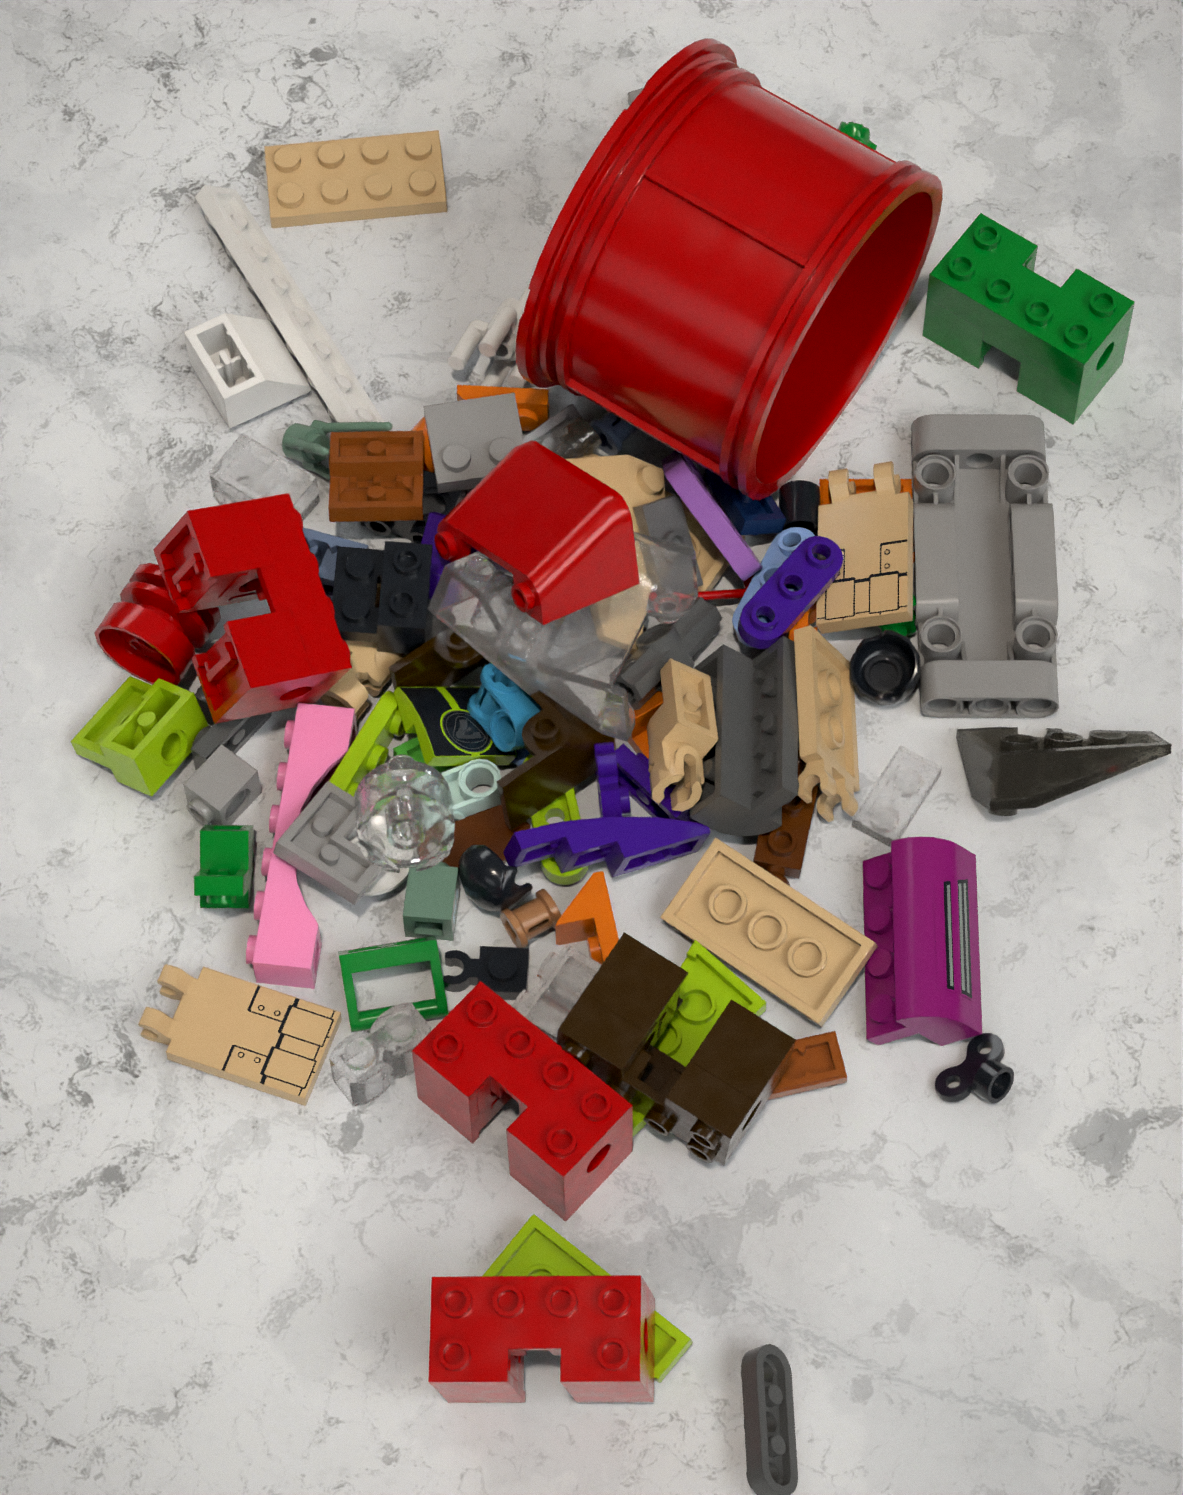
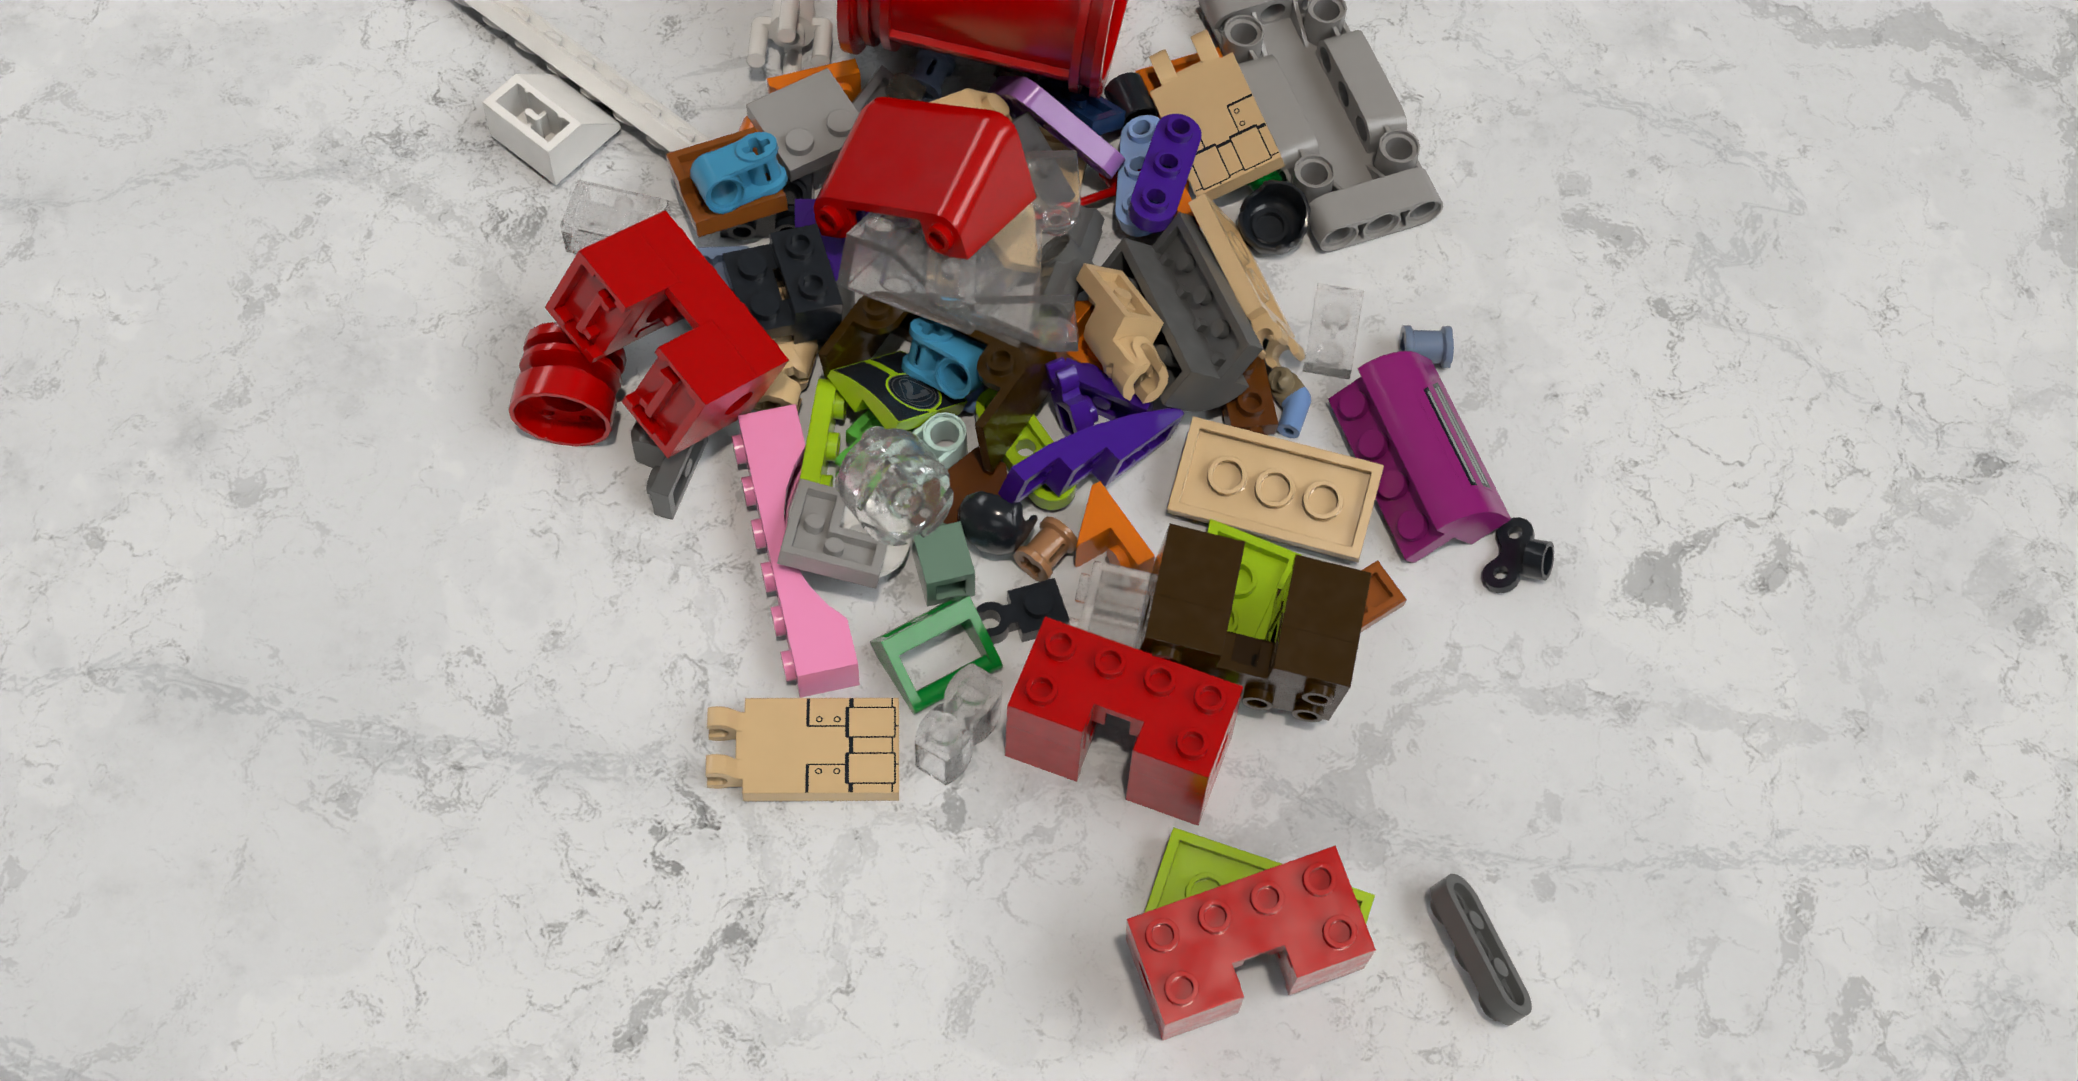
camera: 25 degrees left, 0 degrees up
lime brick [70,676,209,797] -> none
light grey brick [183,744,262,825] -> none
green brick [194,825,254,908] -> none
sand green plant [282,420,393,480] -> none
clear smoke wedge [956,727,1172,816] -> none
none -> dark azure piece [690,132,788,214]
none -> arm [1268,366,1311,438]
none -> sand blue bush [1399,325,1454,368]

